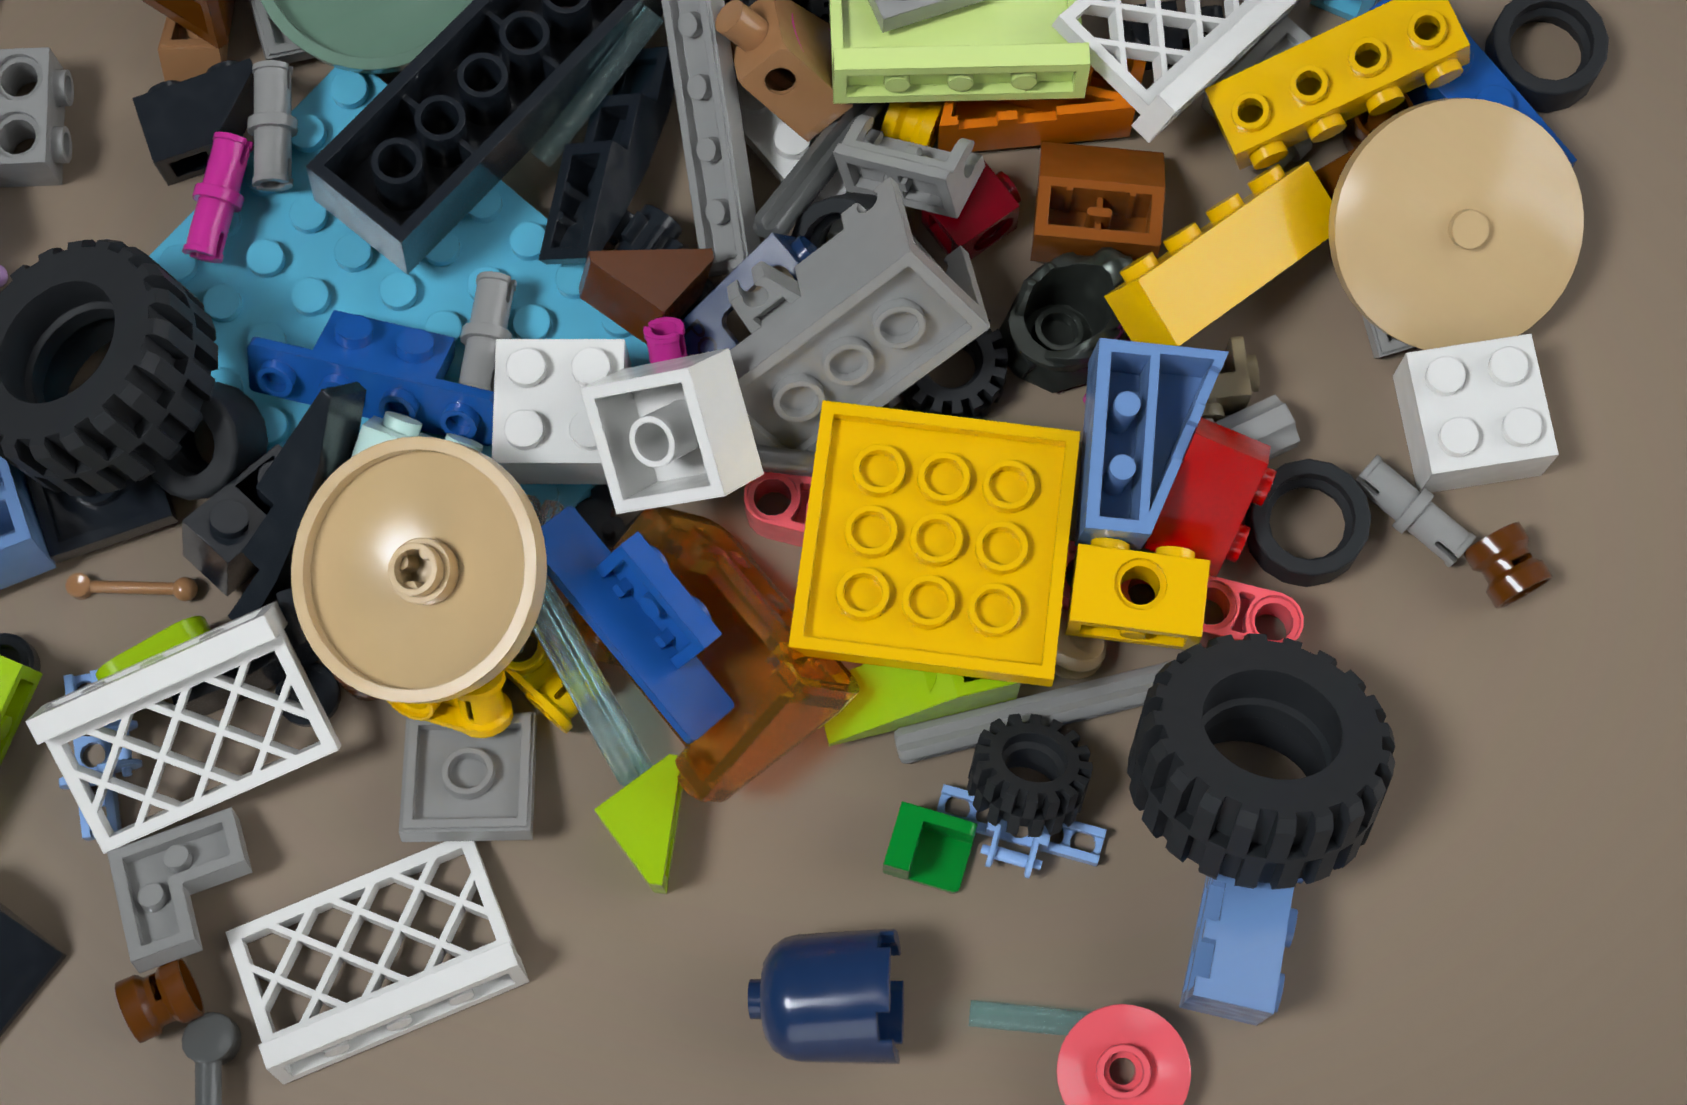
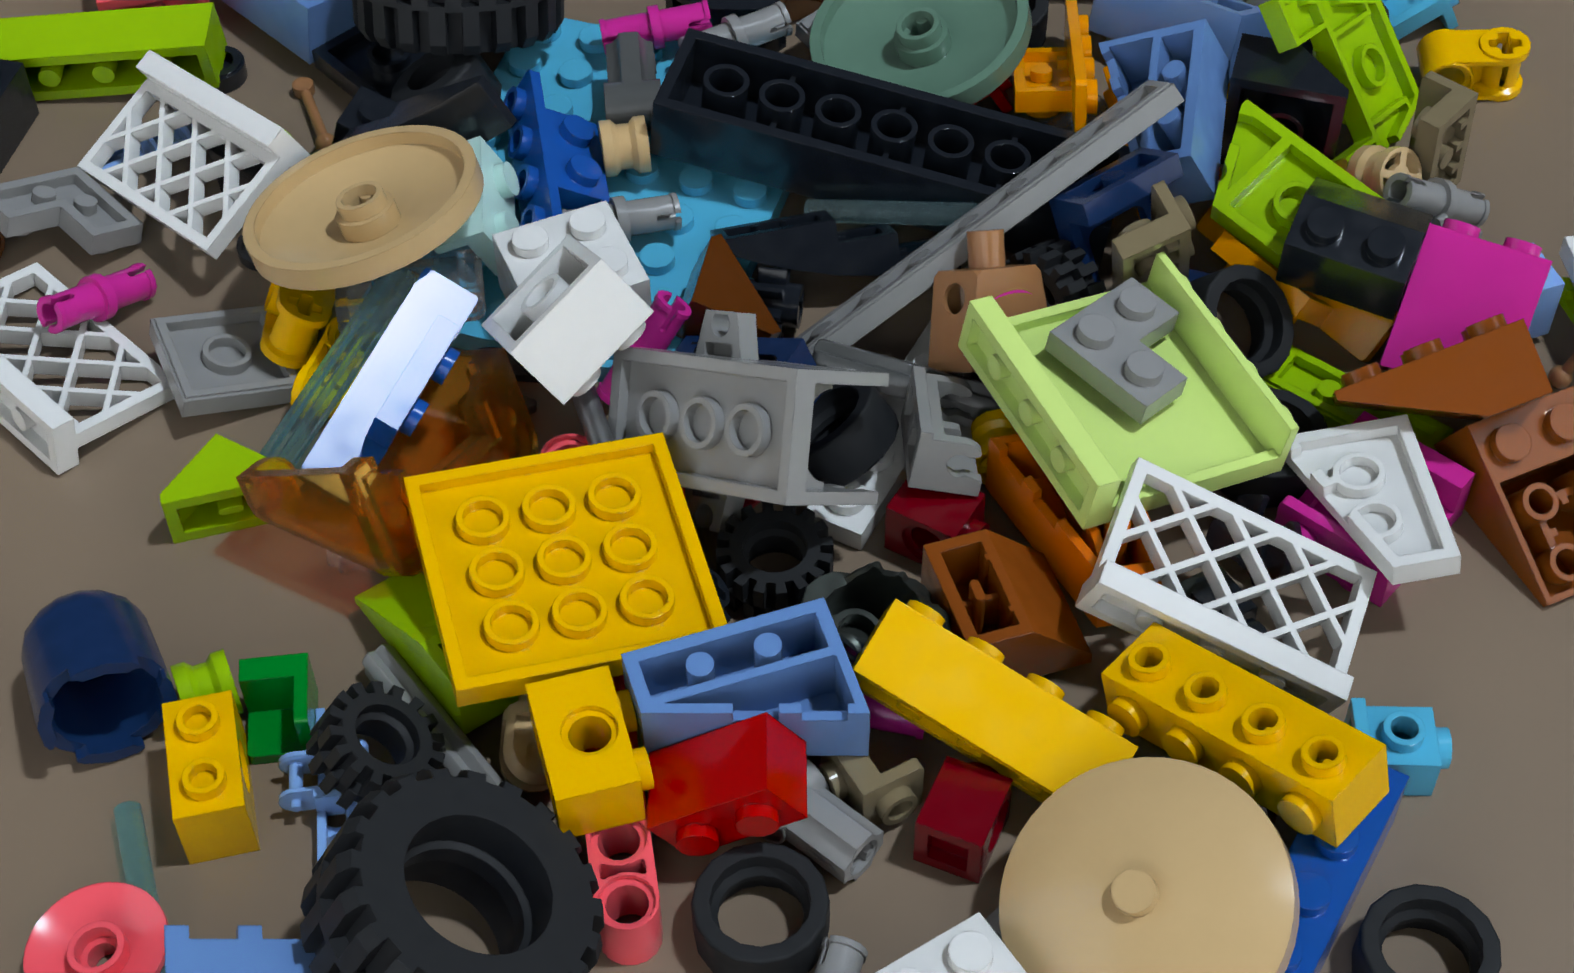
camera: 65 degrees right, 25 degrees down
none -> dark pink pin [36,263,157,334]
none -> yellow brick [161,690,260,865]
none -> lime wheel [170,649,244,714]
none -> tan wheel [598,115,652,178]
none -> dark grey piece [603,32,661,131]
none -> dark red brick [913,756,1013,884]

